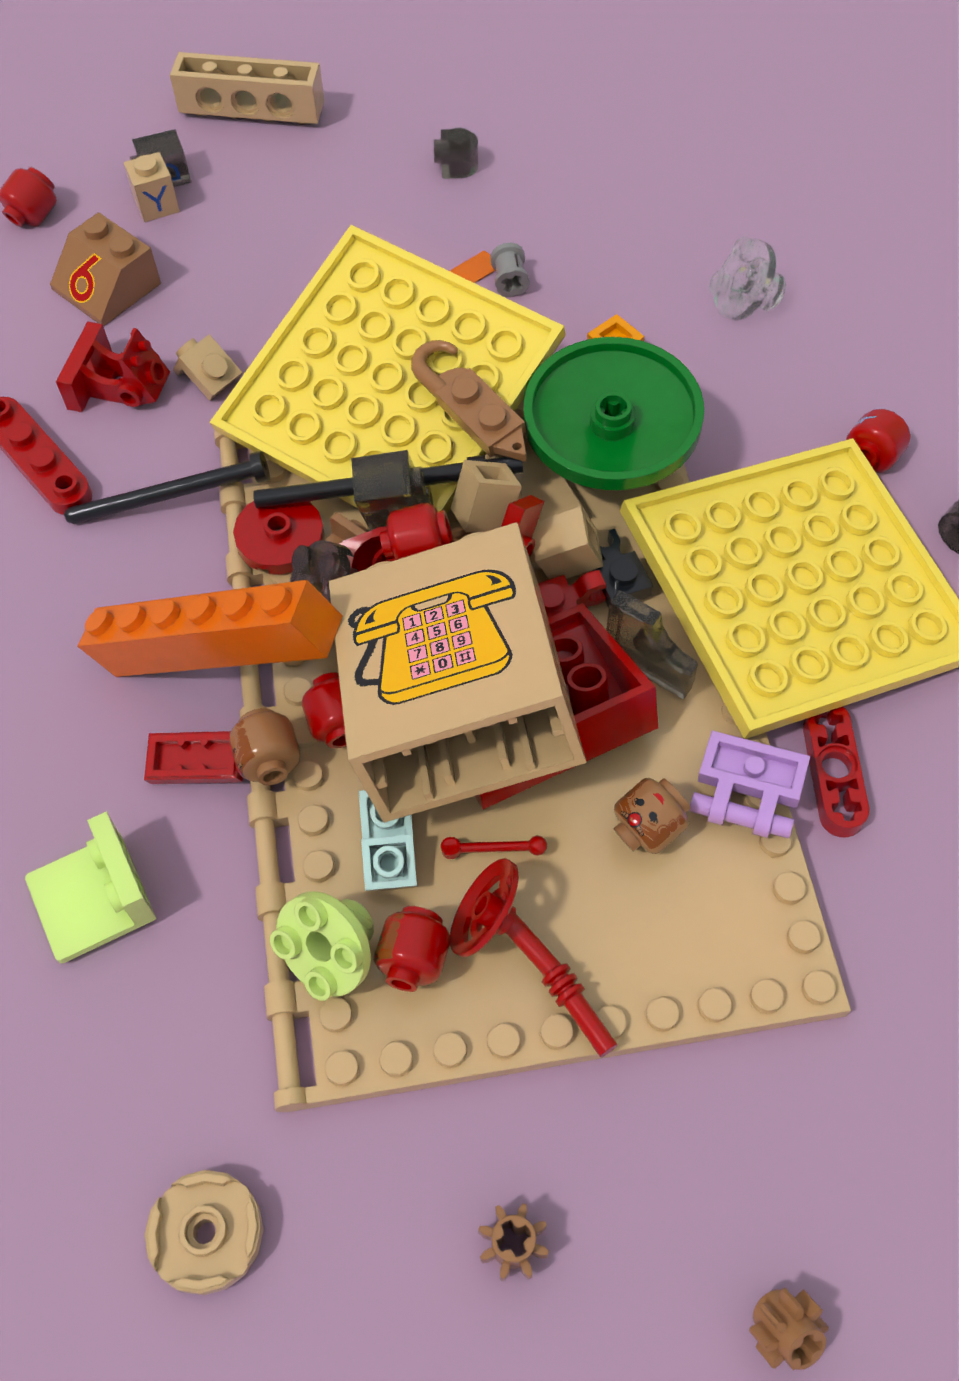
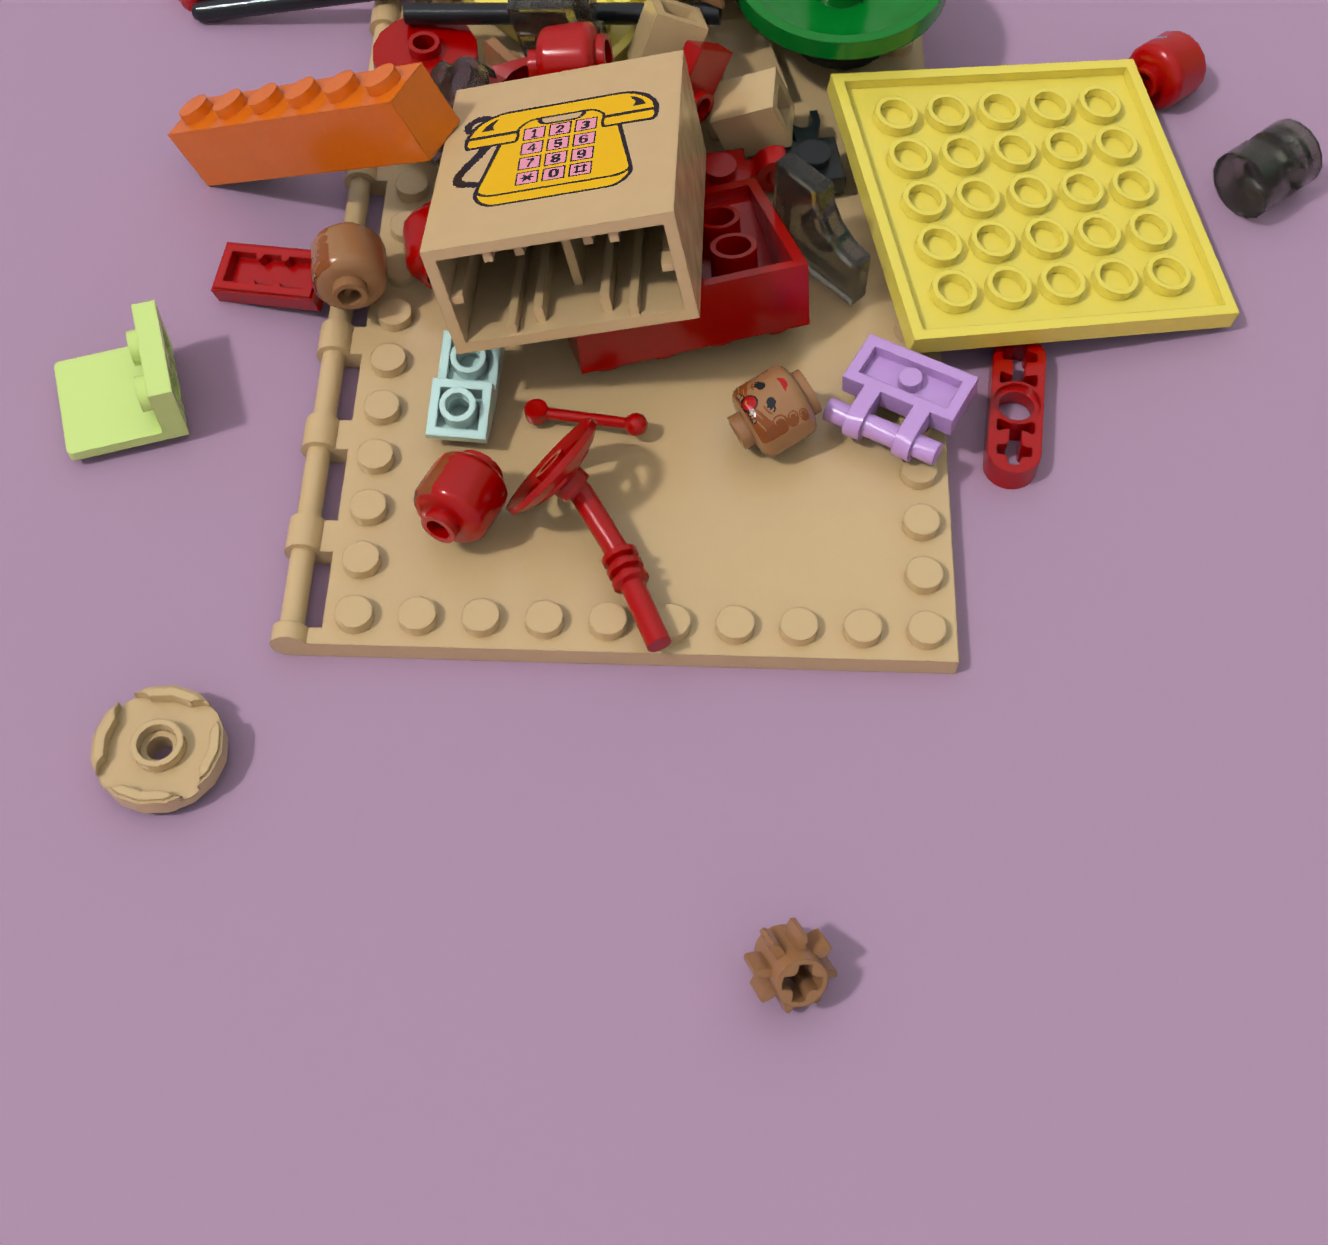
camera: 10 degrees right, 0 degrees up
yellowish green plate [270,891,374,1001] -> none
medium nougat gear [478,1203,549,1281] -> none

